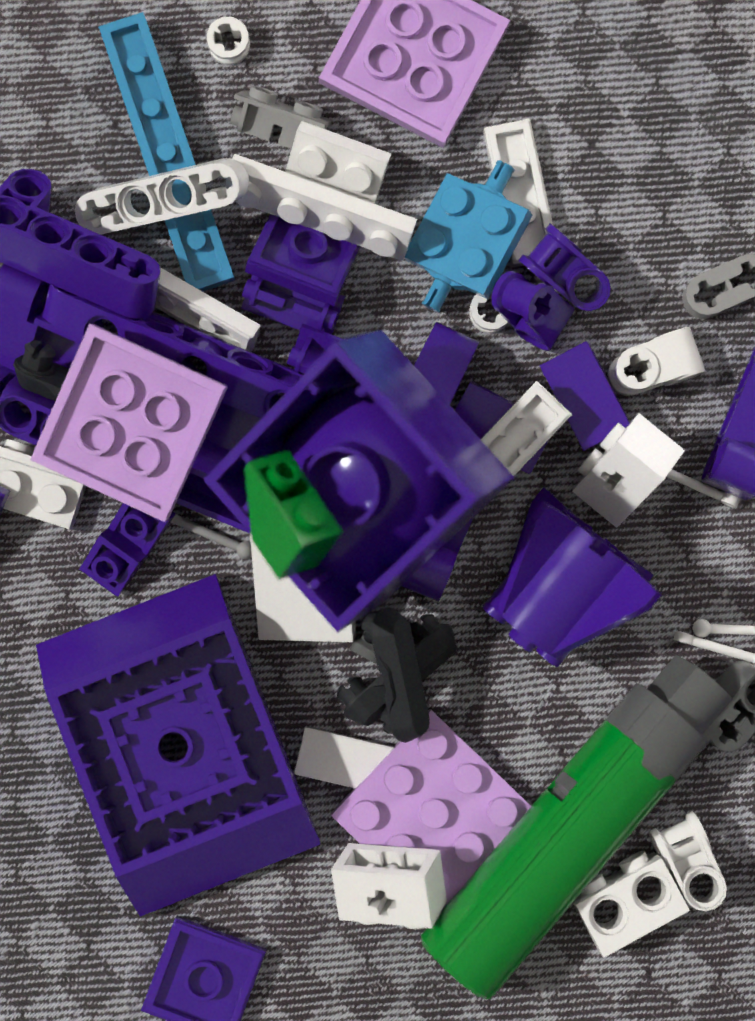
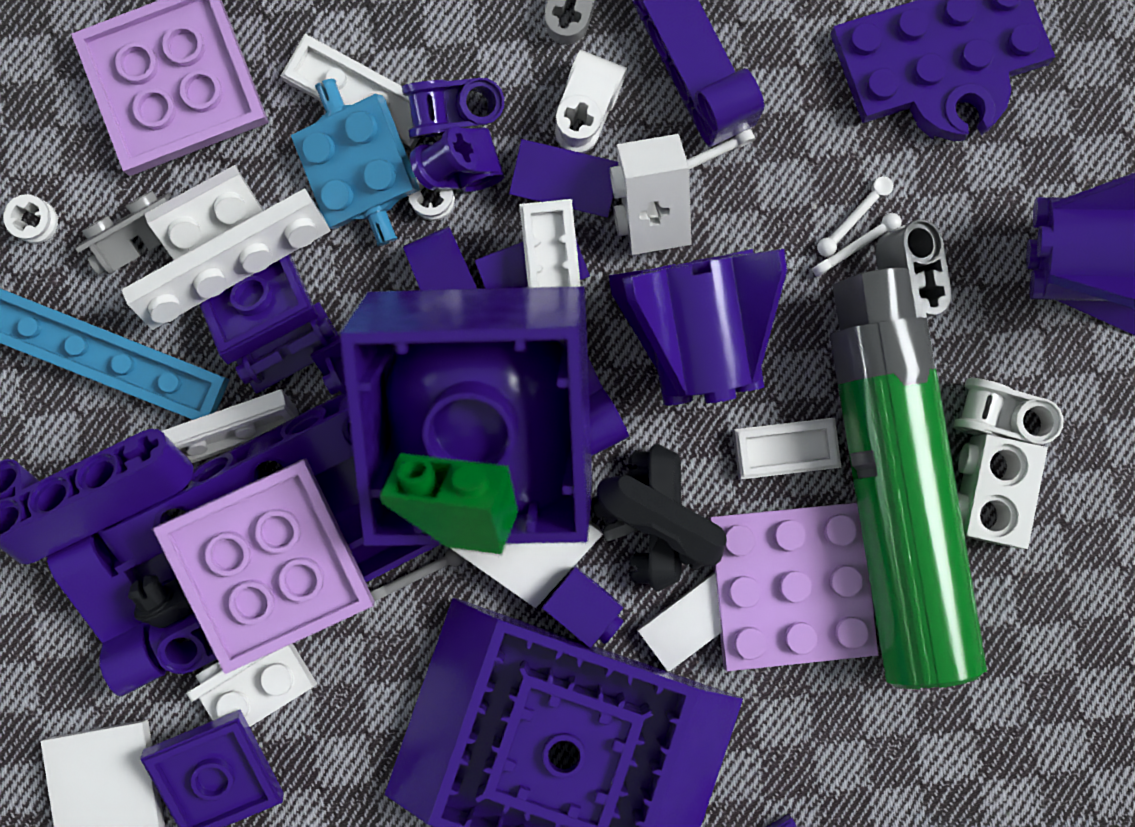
camera: 45 degrees left, 0 degrees up
white beam [75,158,249,235] -> none
dark purple slope [79,503,175,597] -> none
white brick [331,843,447,929] -> none
none -> dark purple brick [542,565,624,648]
none -> white tile [733,418,841,480]

